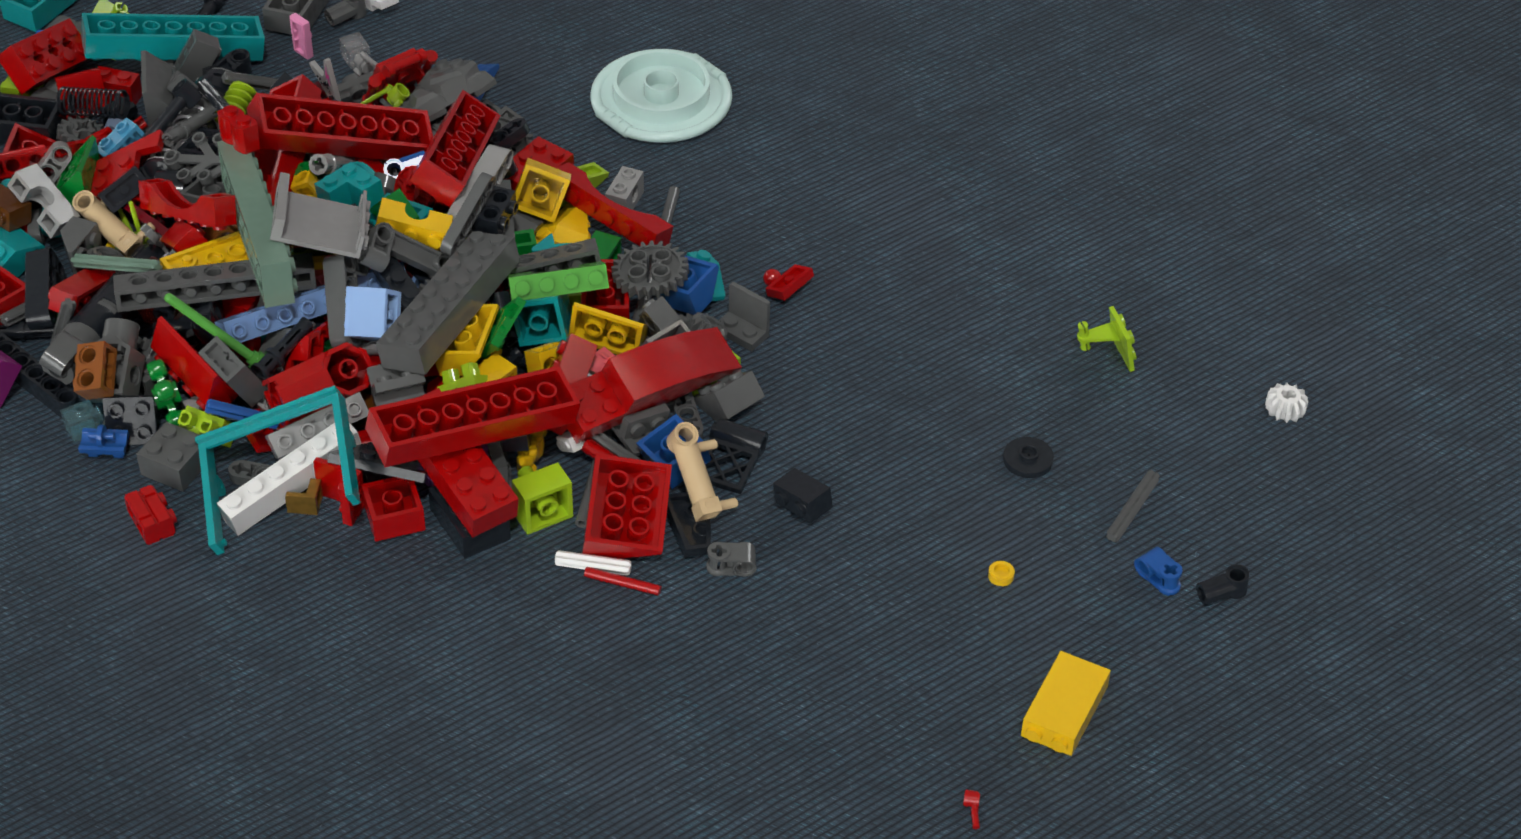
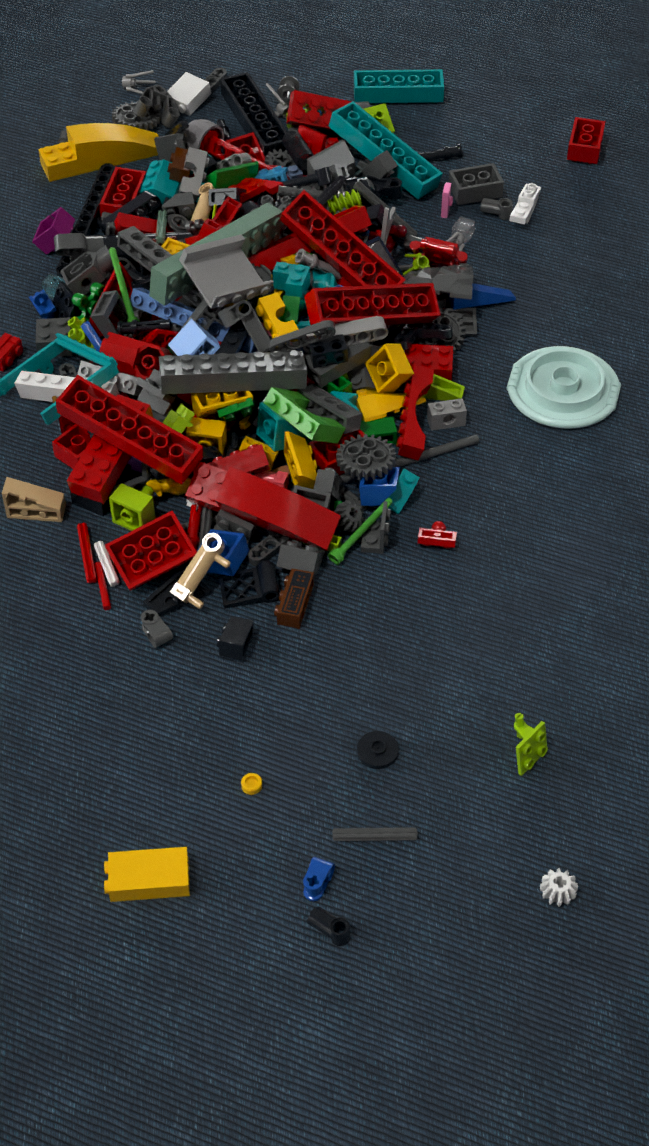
camera: 60 degrees right, 5 degrees up
dark orange brick [73,341,117,400] -> none
red brick [217,105,260,154] -> none
red hand [963,789,980,829] -> none
none -> tan wedge [2,477,66,522]
none -> red axle [77,522,97,584]
none -> reddish brown brick [274,568,314,629]
none -> bright green piece [328,498,393,565]

